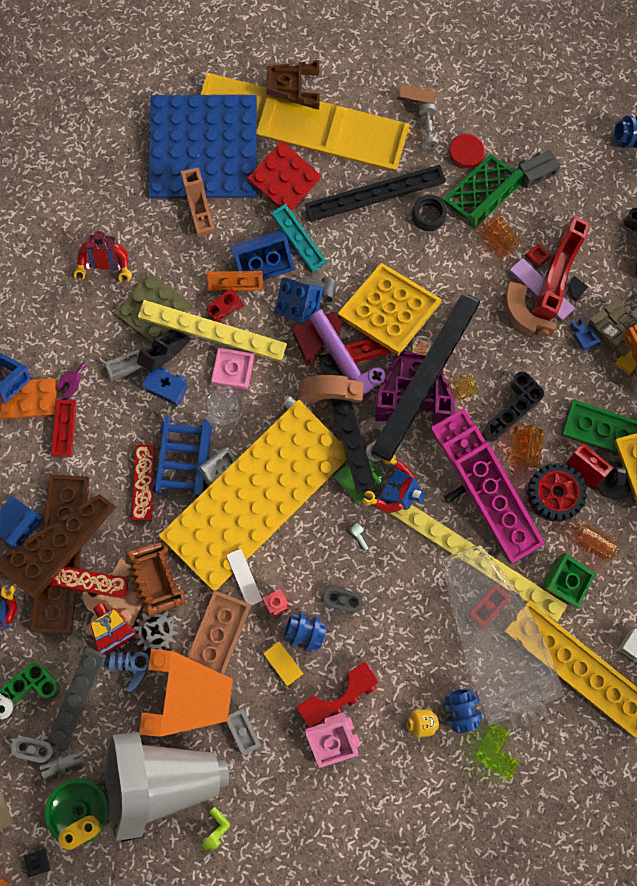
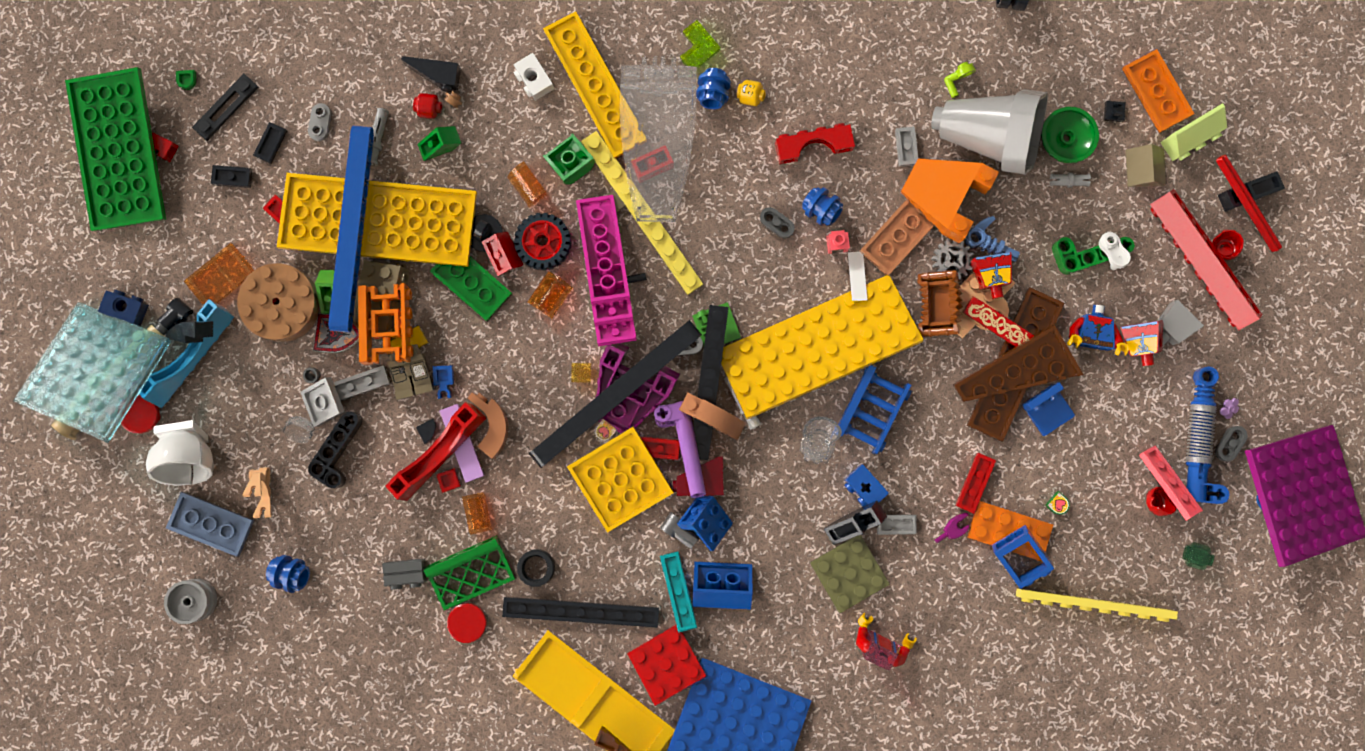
camera: 155 degrees left, 10 degrees up
light grey plate [11,736,54,763] -> none
dark grey plate [47,647,106,749] -> none
yellow plate [58,815,101,850] -> none
tile [132,445,156,521] -> none
light yellow plate [138,300,287,363] -> none
nougat arch [181,167,216,237] -> none
light grey plate [198,447,236,484] -> none
red leg [206,288,244,322] -> none
orange tile [207,271,263,291] -> none
bright pink tile [211,347,255,390] -> none
yellow tile [263,641,303,686] -> none
bright pink plate [305,712,360,768] -> none
light aqua hand [350,523,369,551] -> none
torso [362,454,425,513] -> none
nougat slope [399,85,436,104] -> none
light grey wheel [419,103,439,150] -> none
black beam [483,371,544,442] -> none

